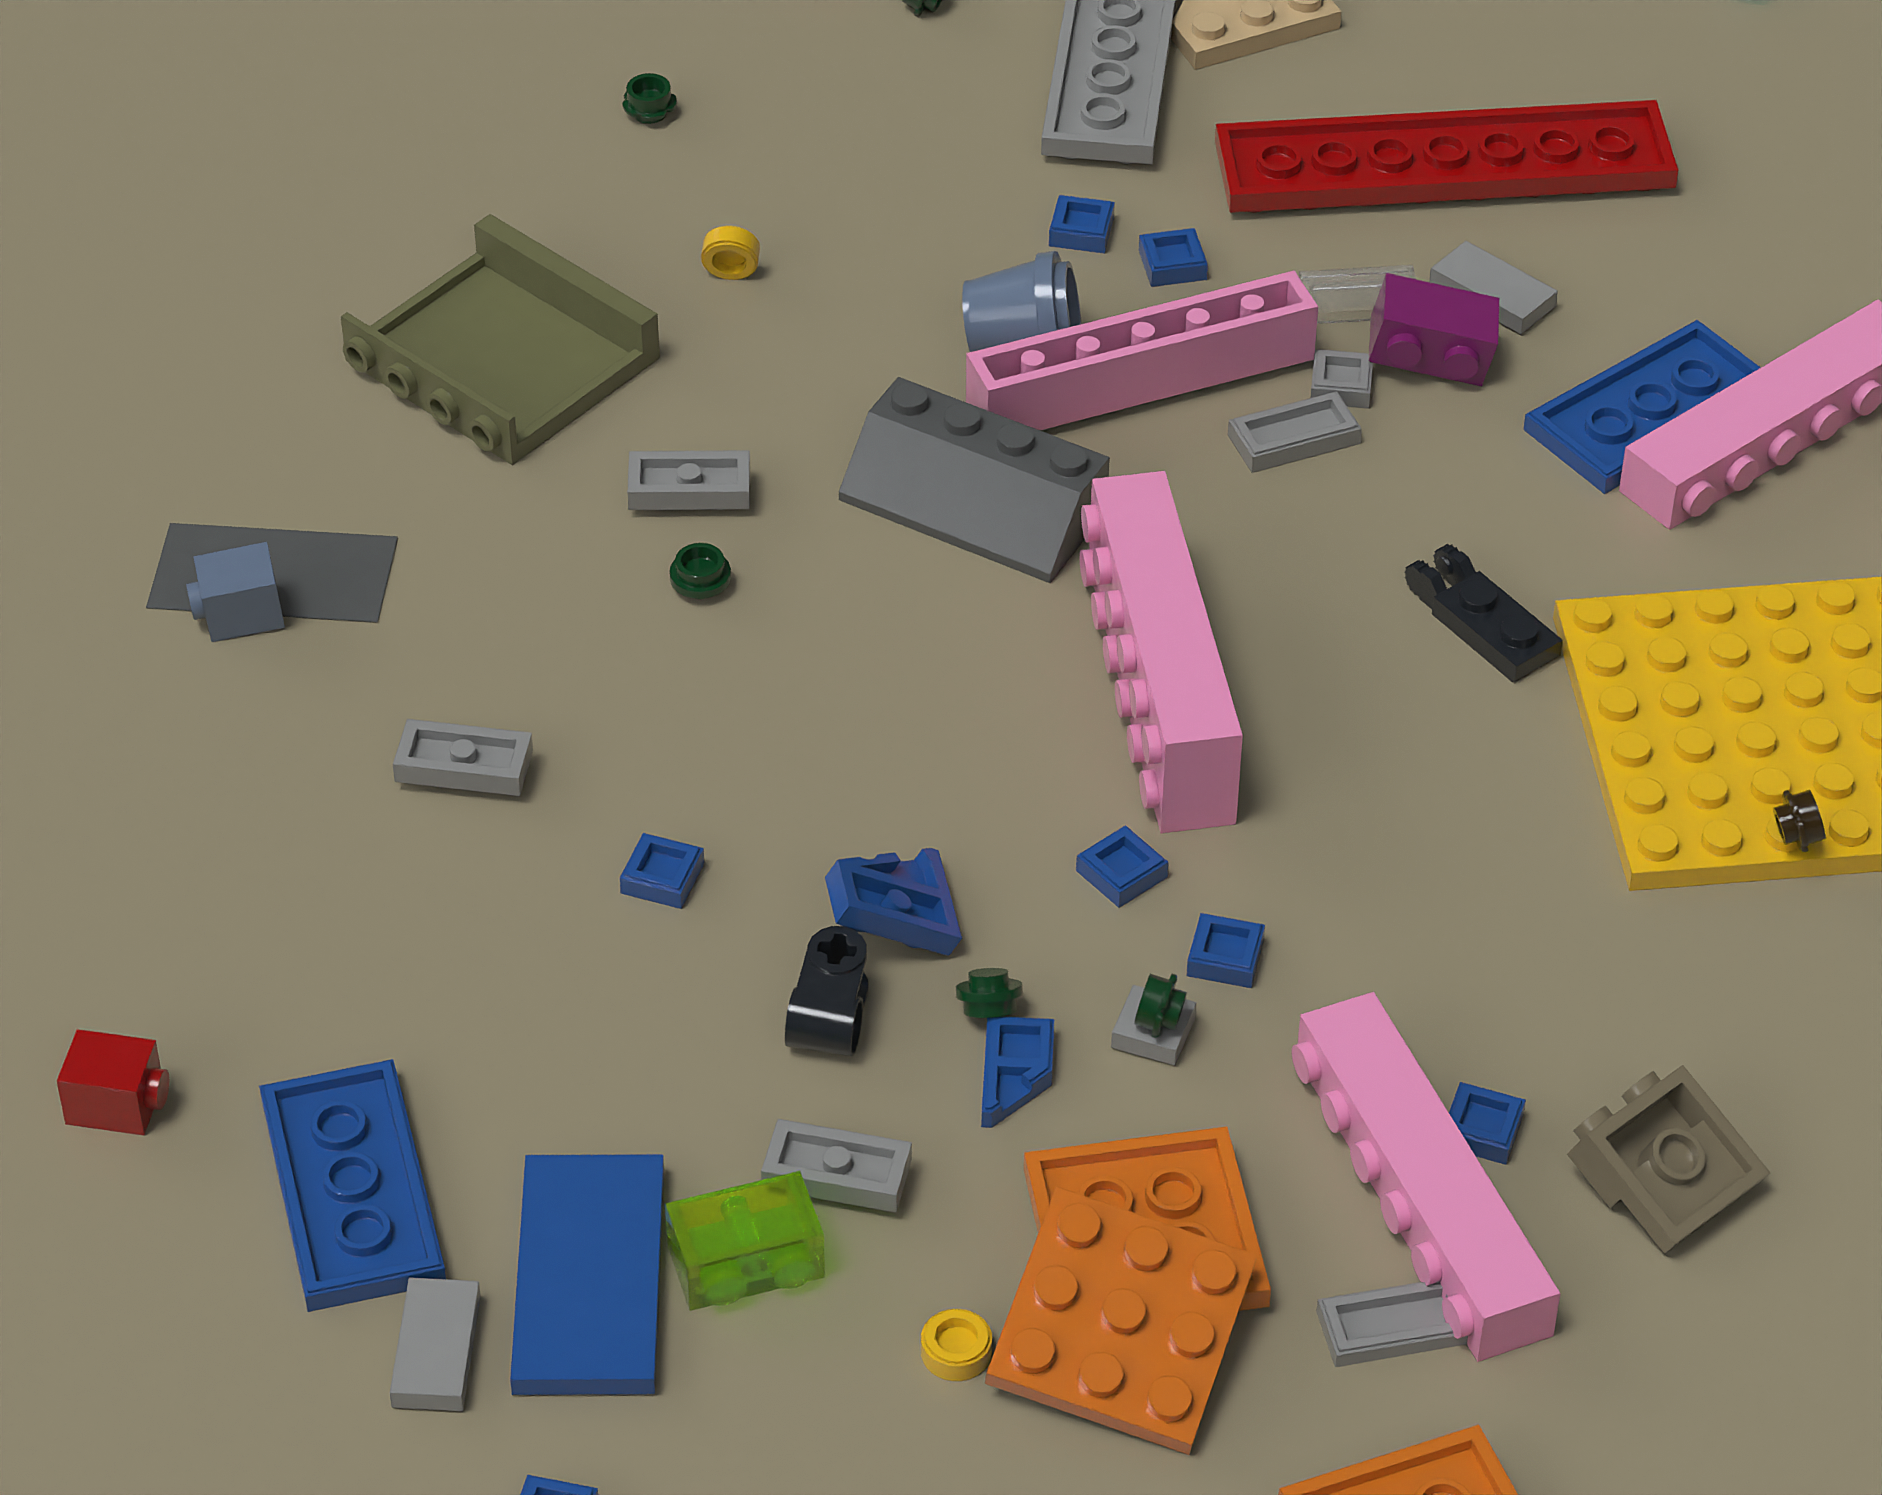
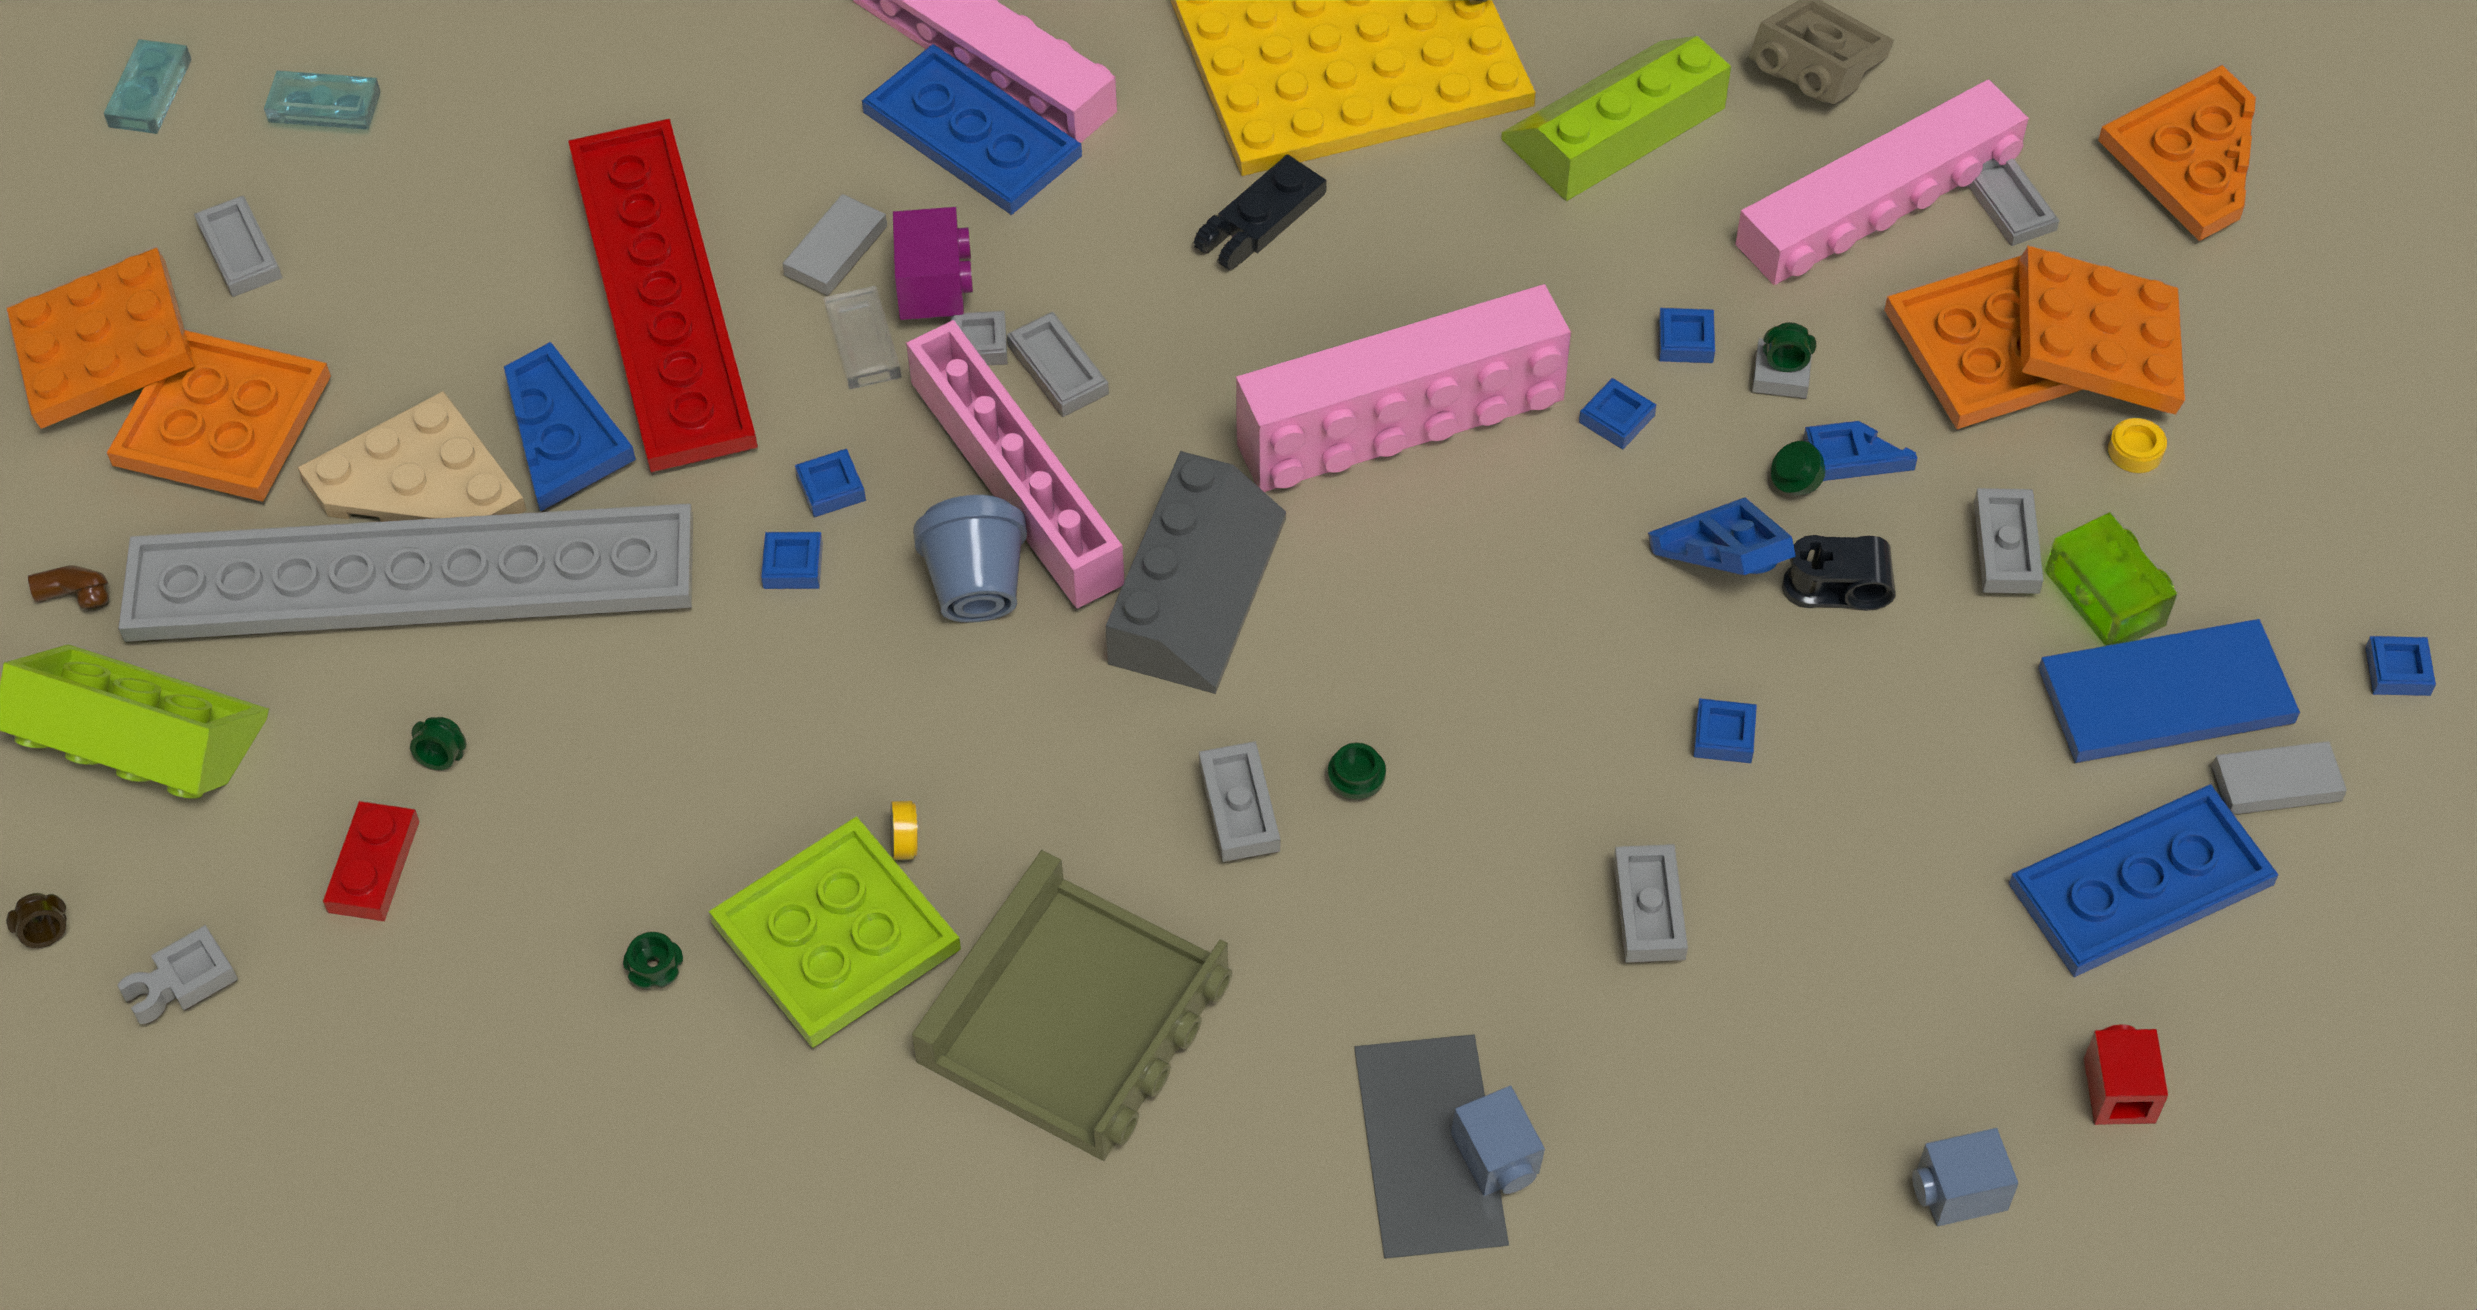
camera: 100 degrees left, 10 degrees up
blue tile [1449,1082,1526,1165] -> none
none -> blue wing [504,342,636,512]
none -> lime plate [709,816,961,1048]
none -> lime slope [1501,36,1731,202]
none -> sand blue brick [1912,1128,2019,1227]

